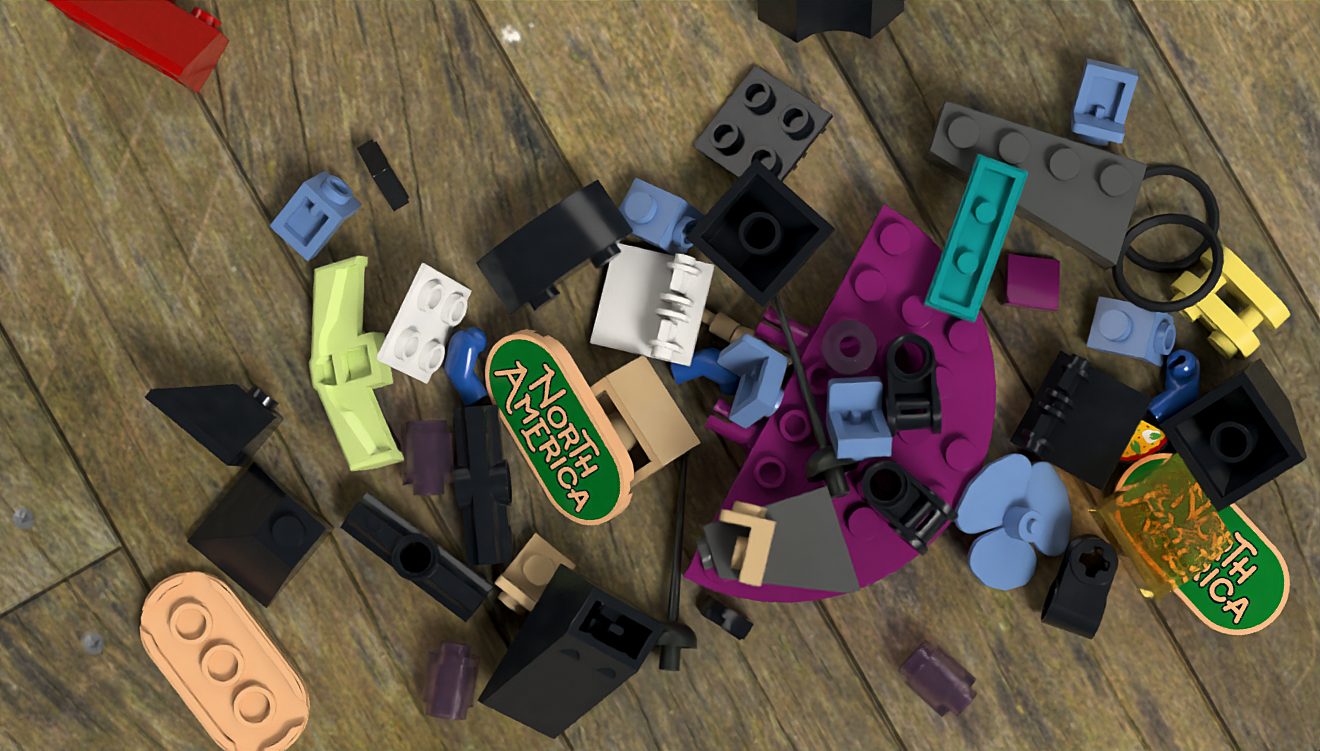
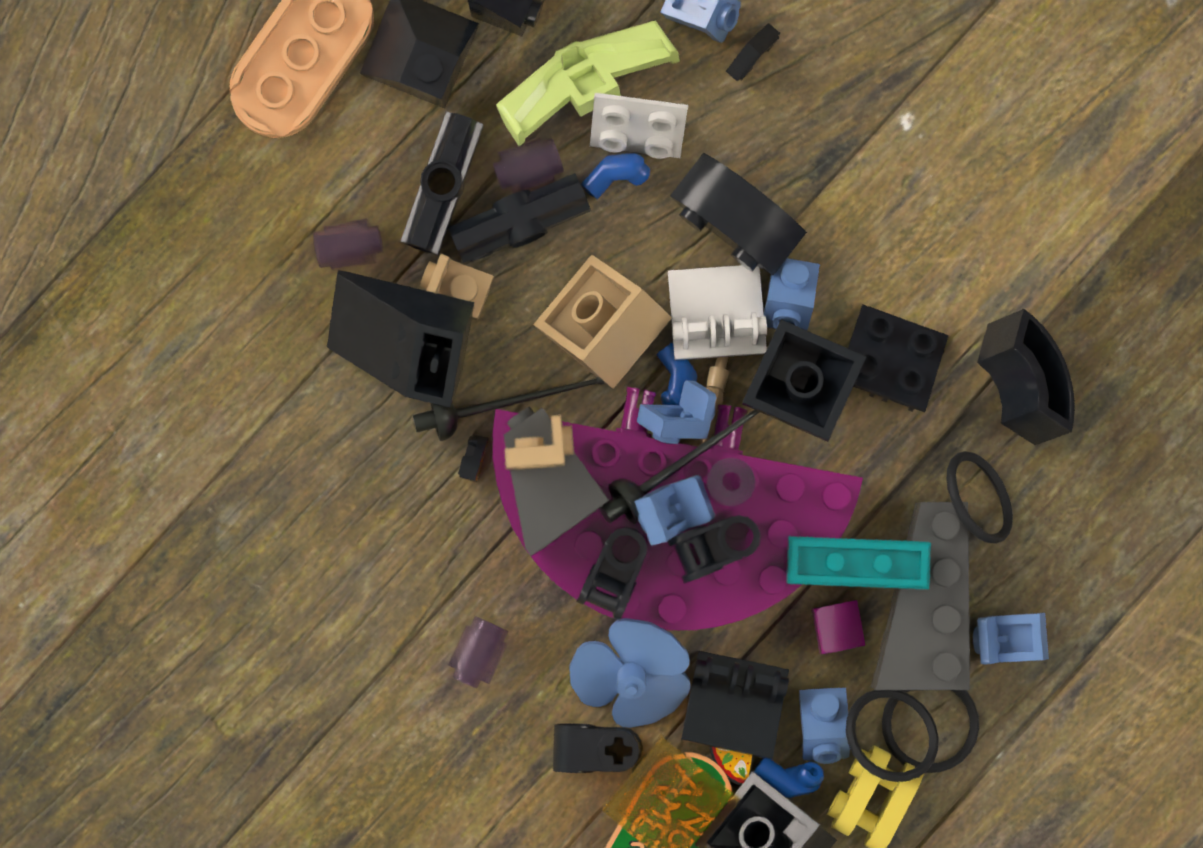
camera: 70 degrees right, 0 degrees up
tile [485,329,634,525] -> none
none -> black tyre [946,451,1013,544]

